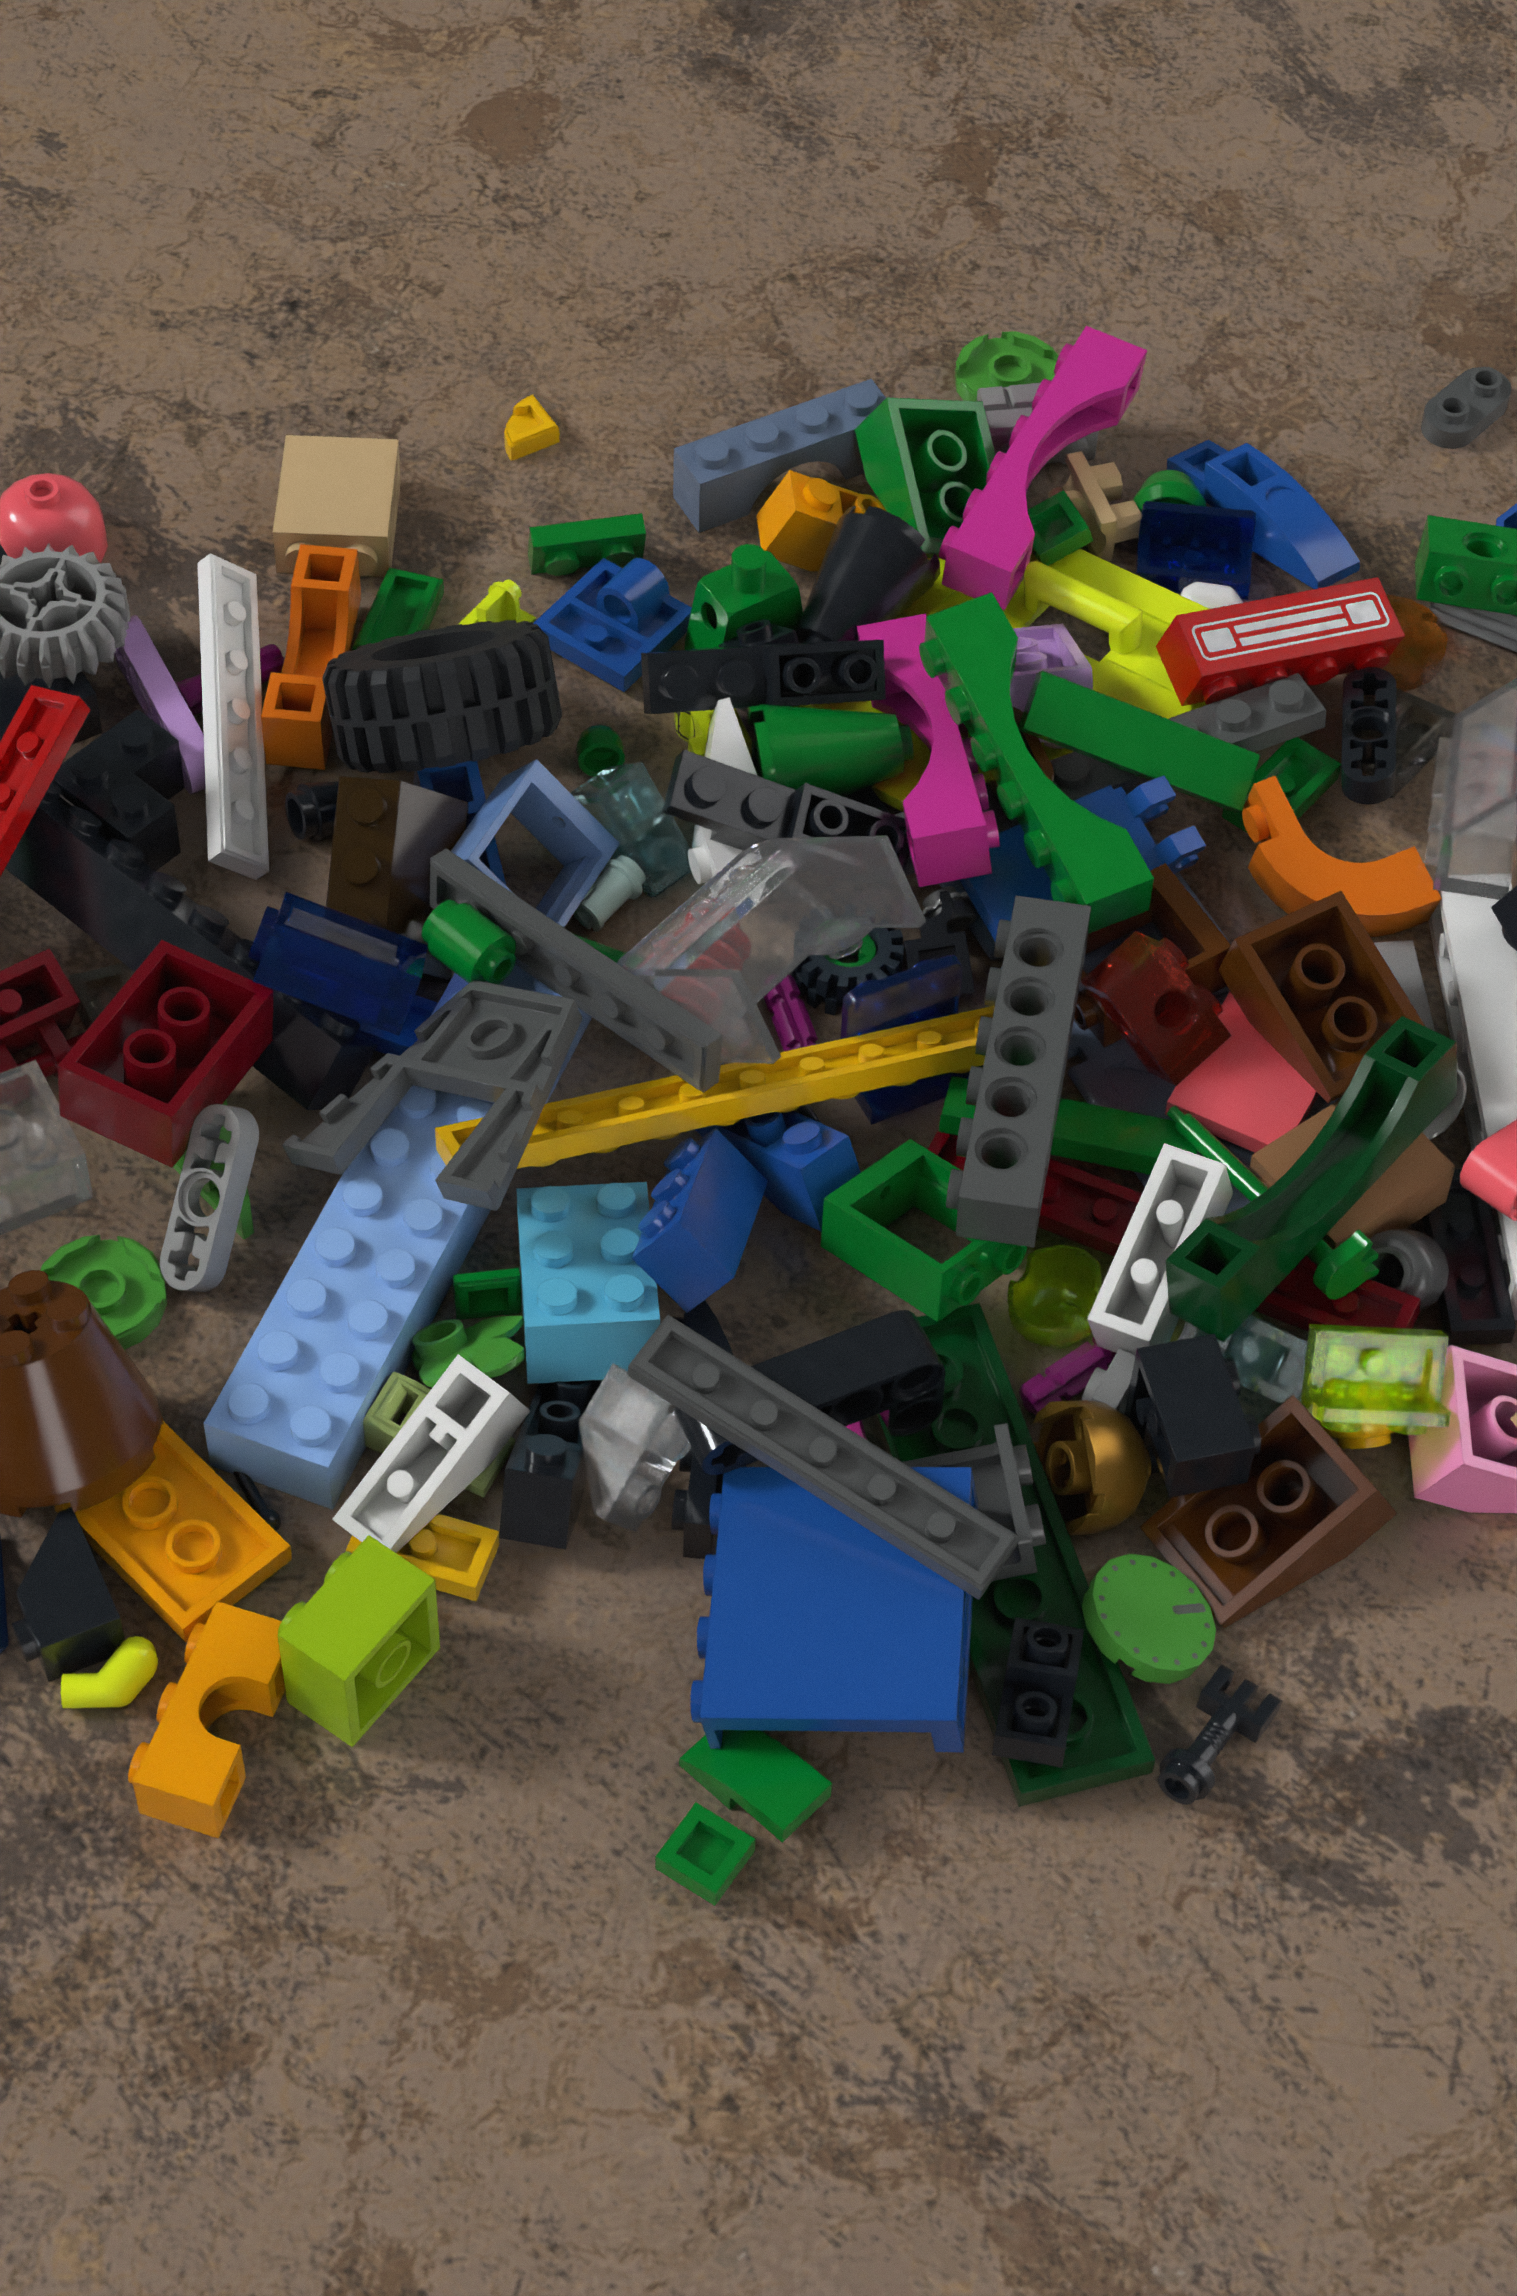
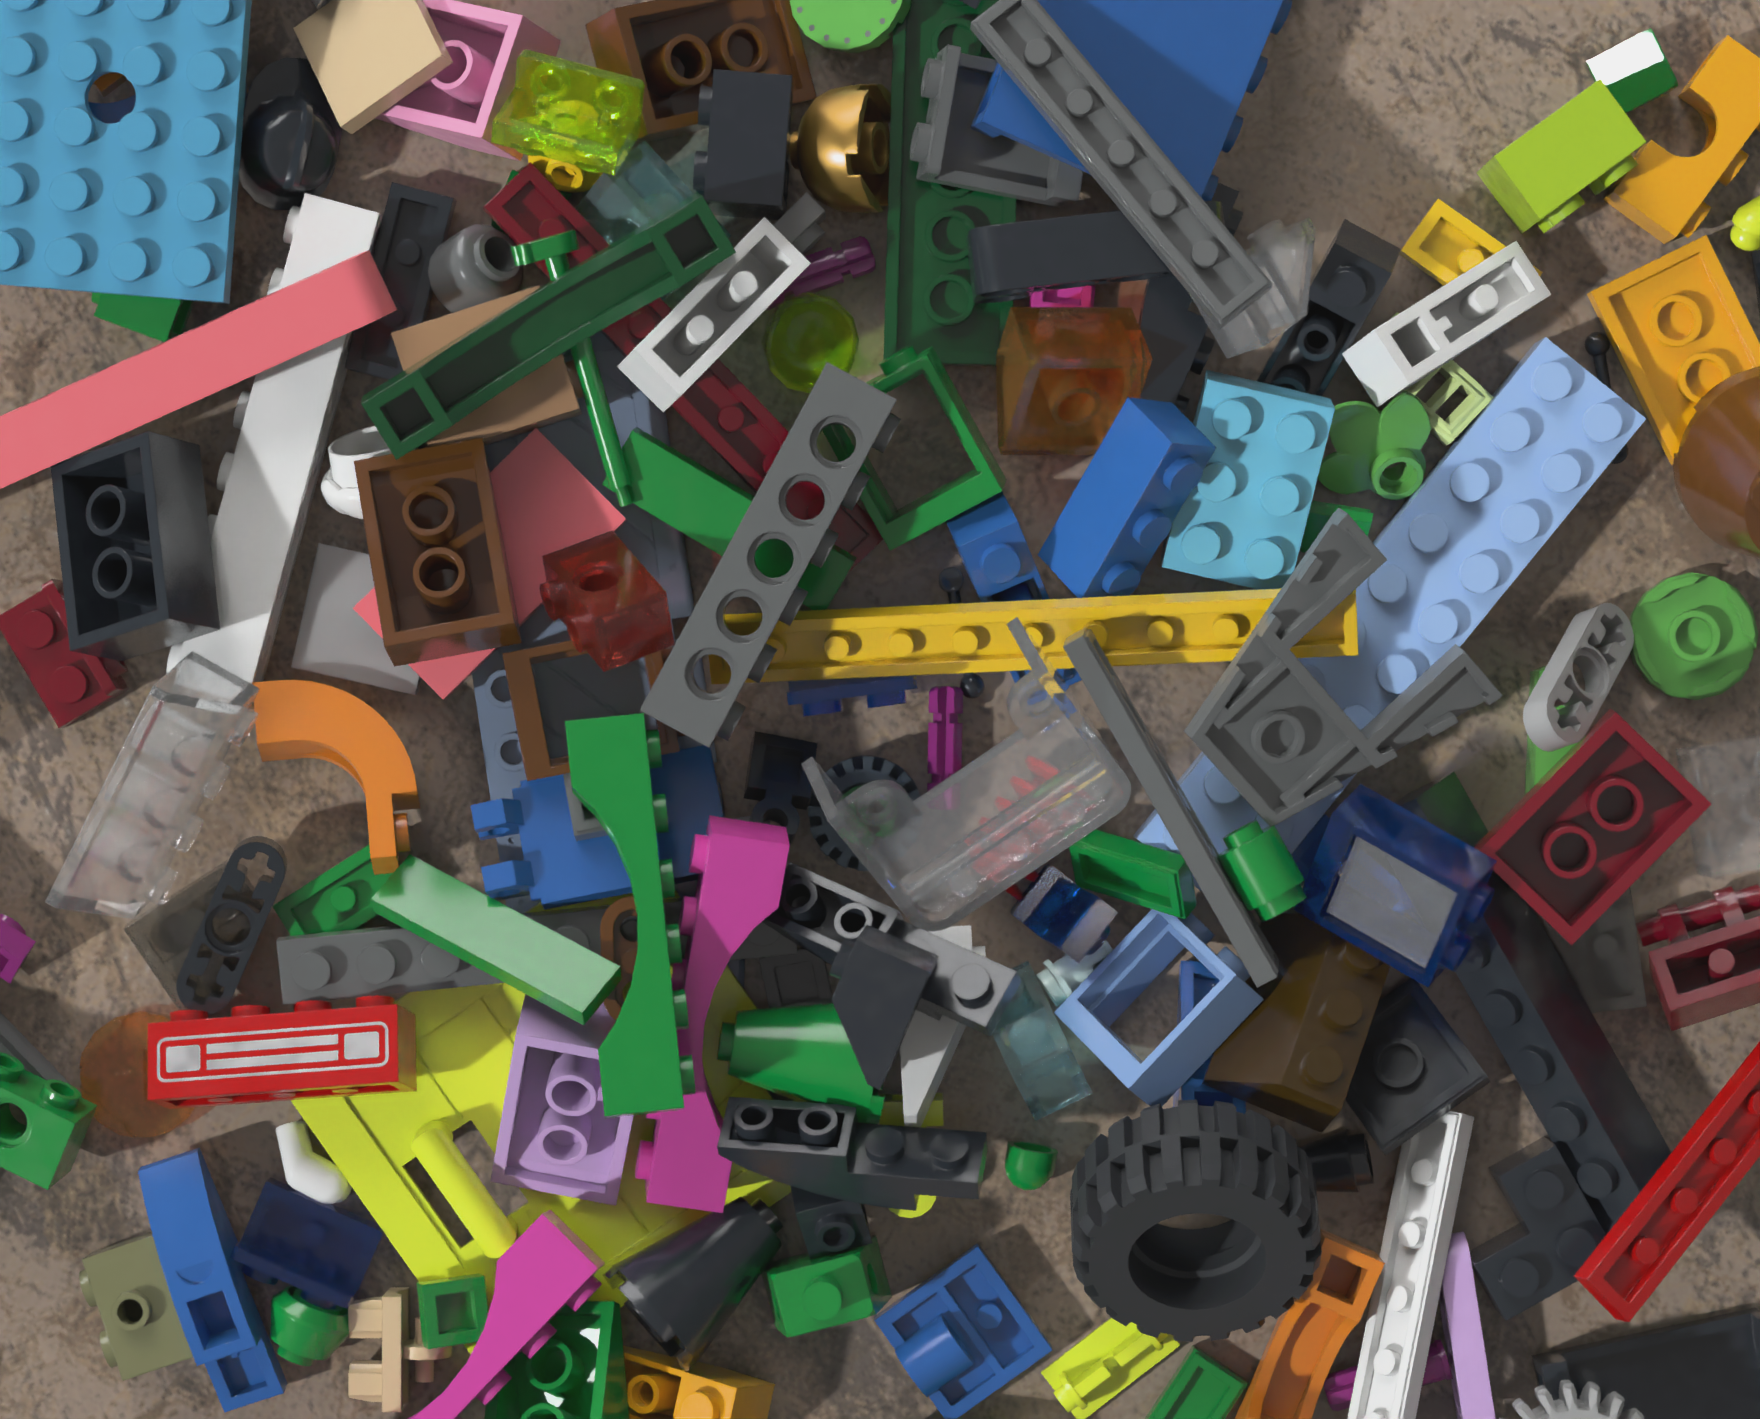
camera: 160 degrees left, 35 degrees up
none -> olive brick [79,1231,193,1381]
none -> black slope [829,925,939,1090]
none -> clear orange slope [996,307,1153,455]
none -> clear blue bracket [1011,864,1118,964]
none -> black plate [1345,976,1490,1156]
none -> slope [1586,28,1678,113]

